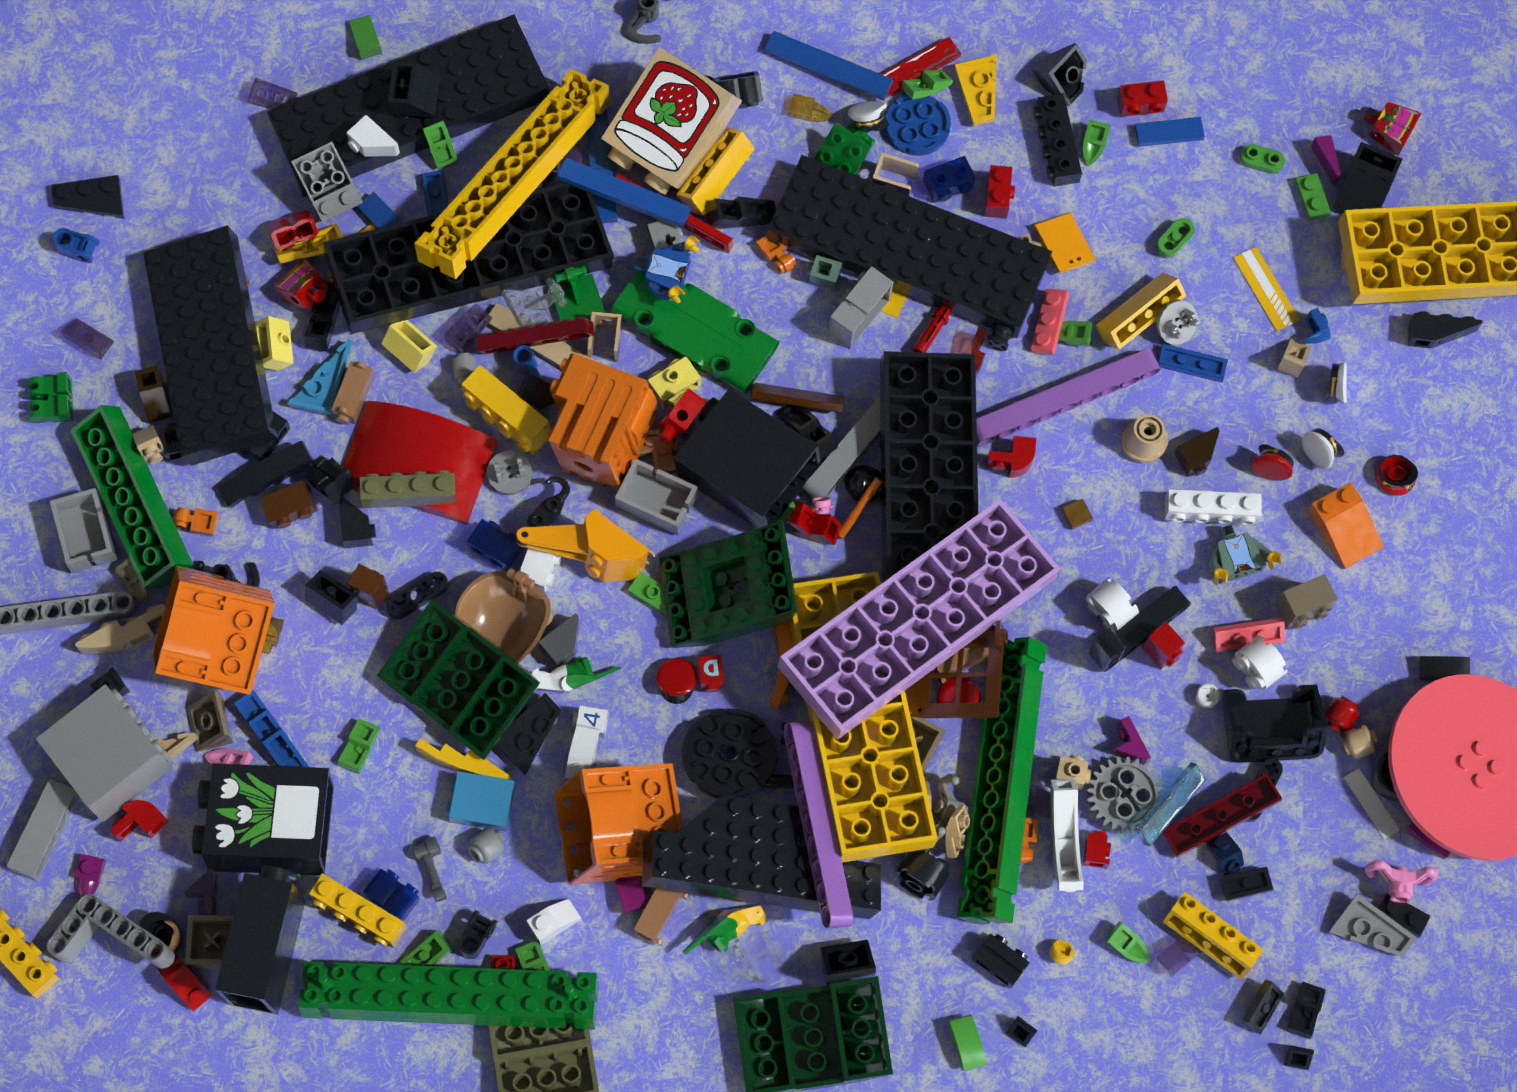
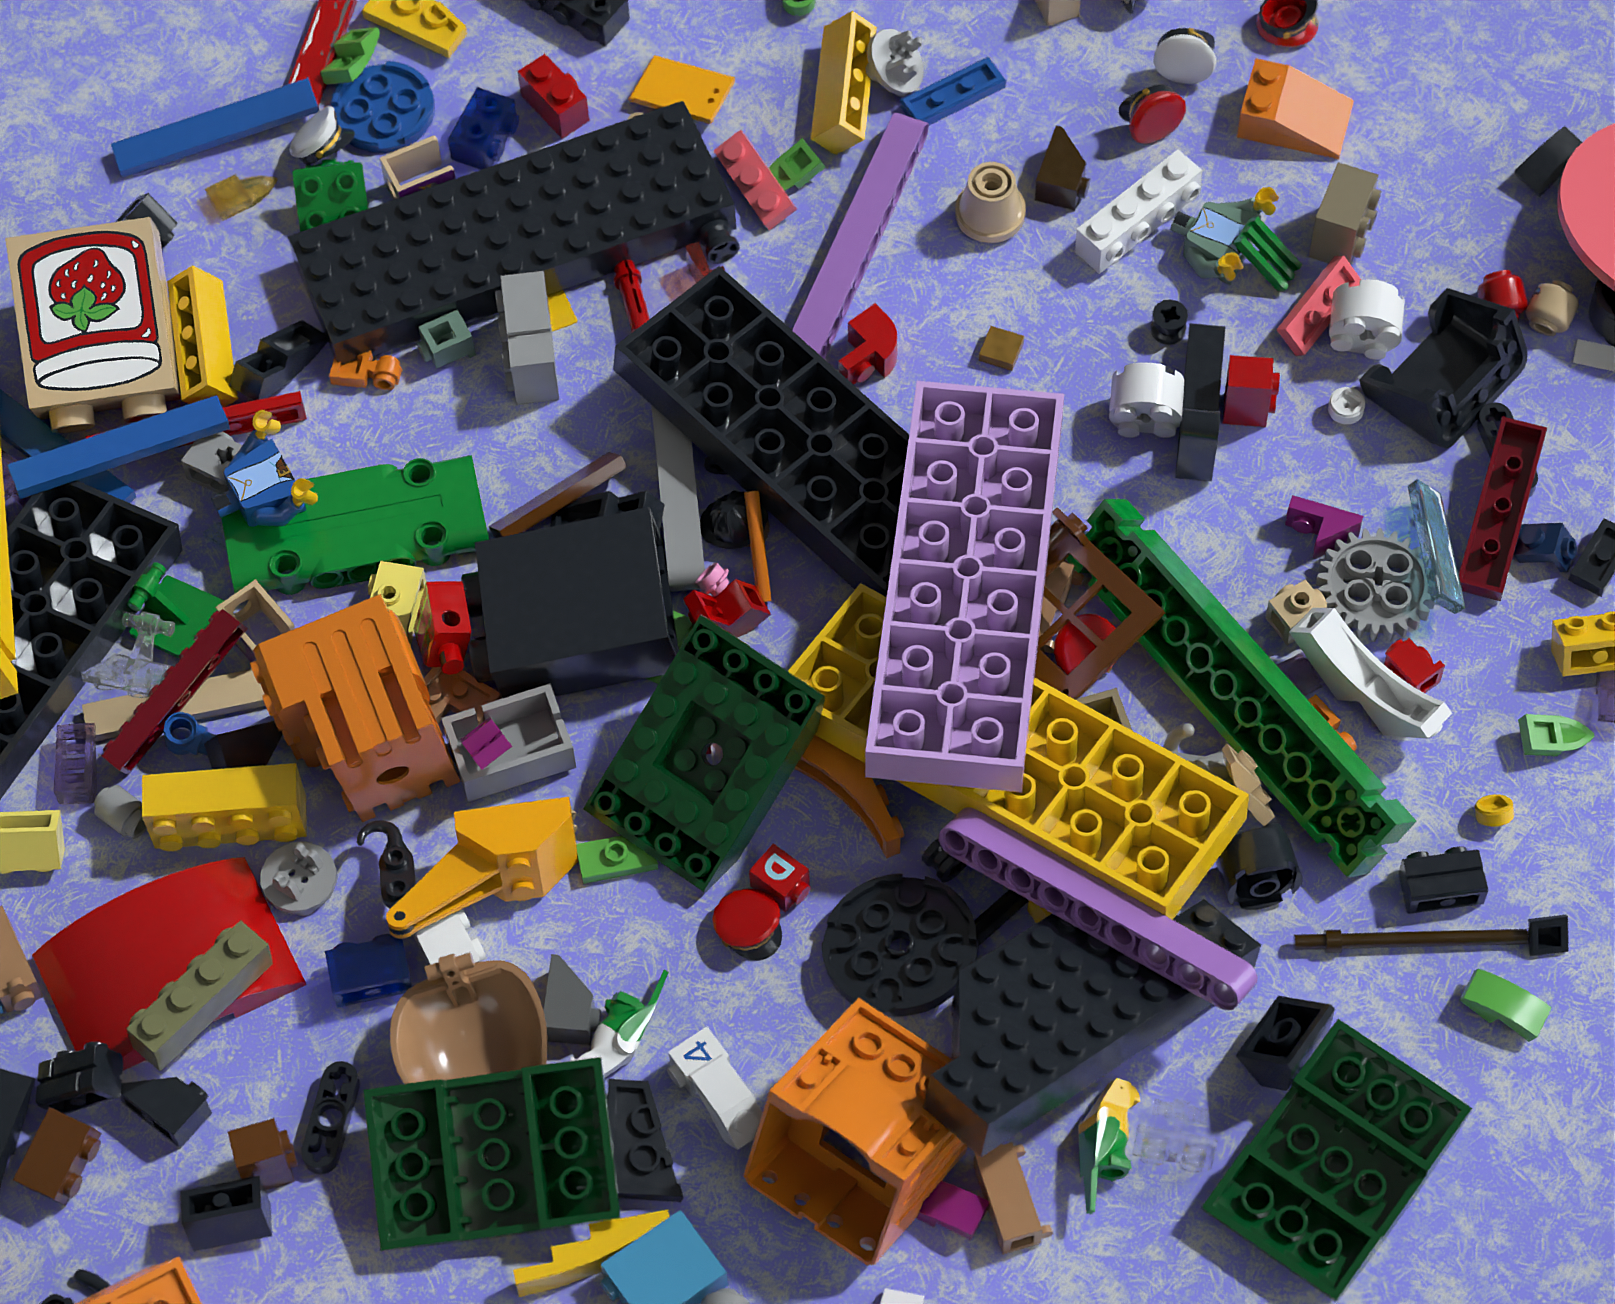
camera: 40 degrees left, 10 degrees down
none -> magenta slope [460,717,512,770]
none -> black wheel [1150,299,1188,345]
none -> green tile [1233,216,1303,292]
none -> dark brown bar [1293,929,1528,953]

